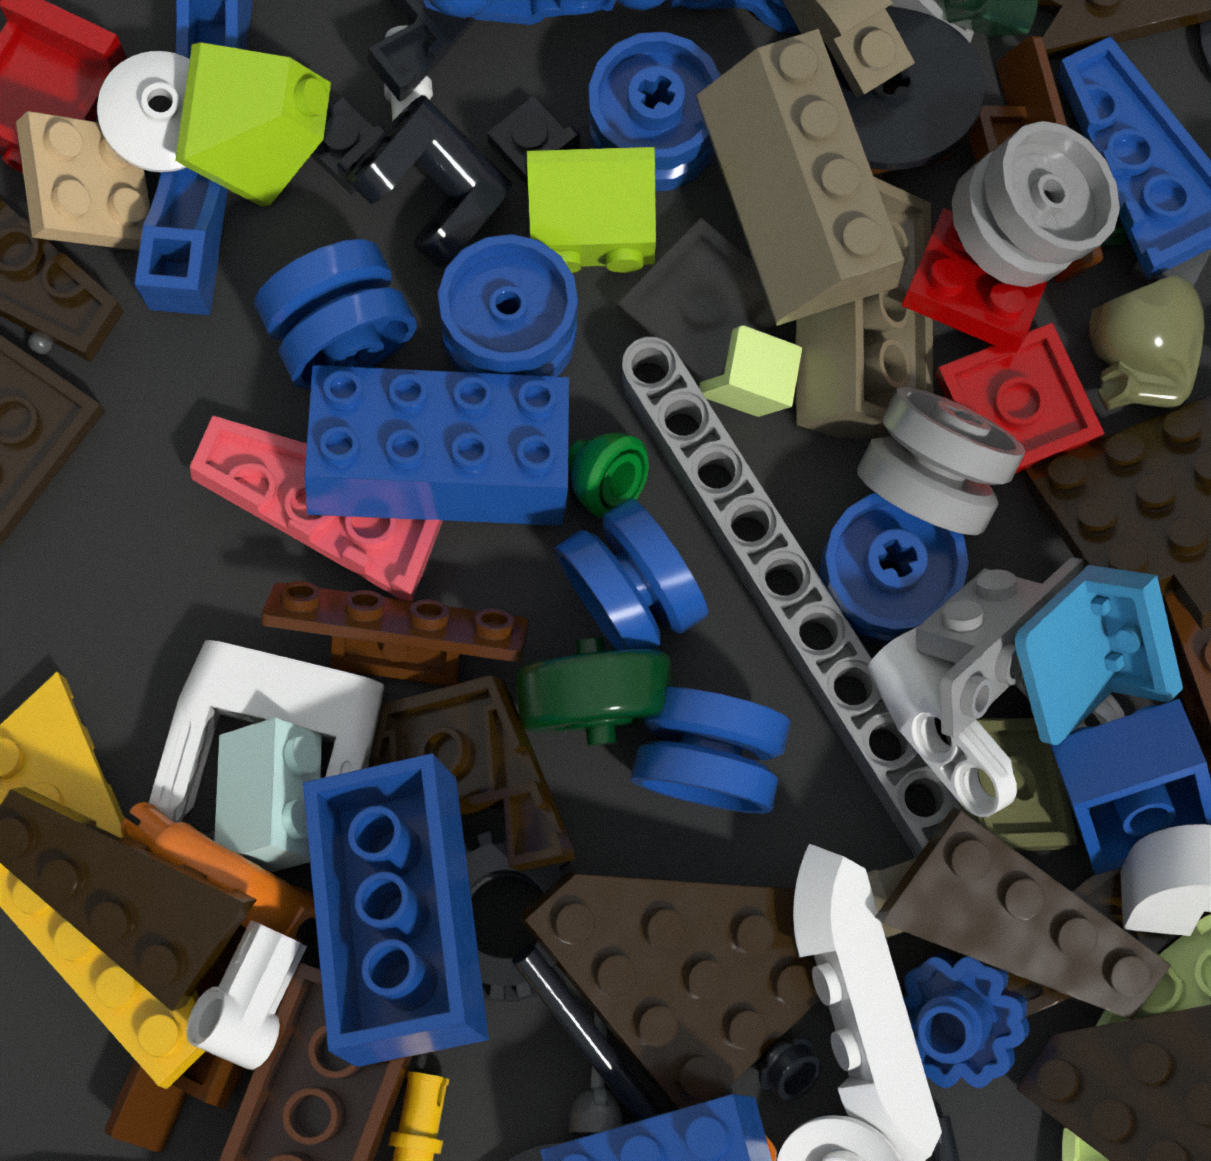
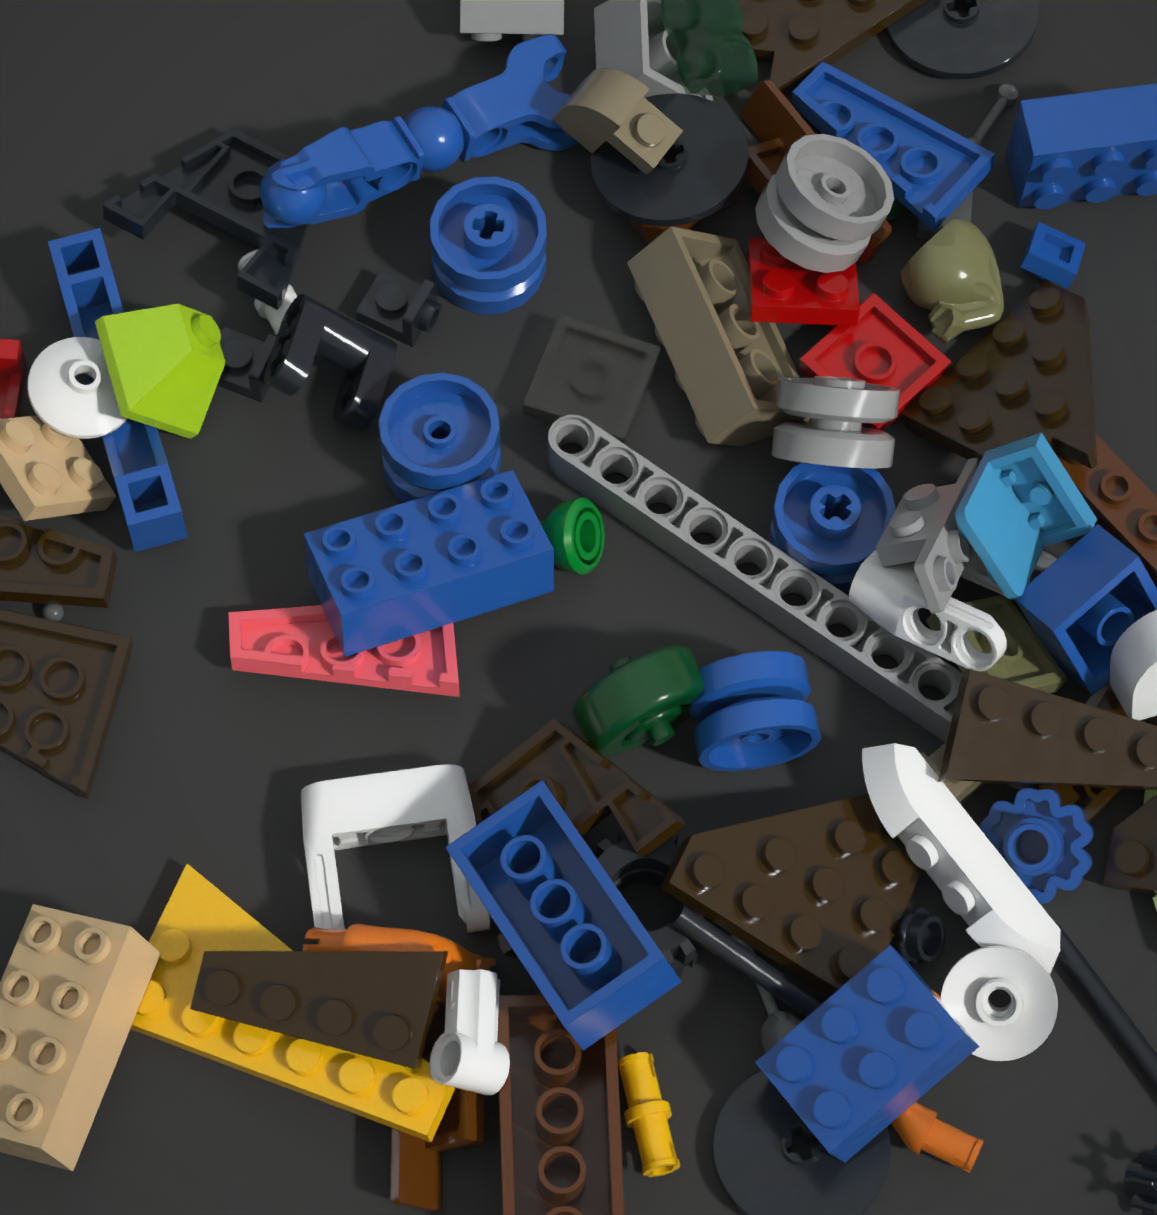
camera: 25 degrees left, 10 degrees down
light aqua brick [214,717,322,872] -> none
blue wheel [253,239,417,390] -> none
reddish brown bracket [261,581,529,686] -> none
lime slope [527,147,656,273] -> none
blue wheel [554,498,709,650] -> none
dark tan slope [696,29,904,326] -> none
yellowish green panel [699,325,803,417] -> none

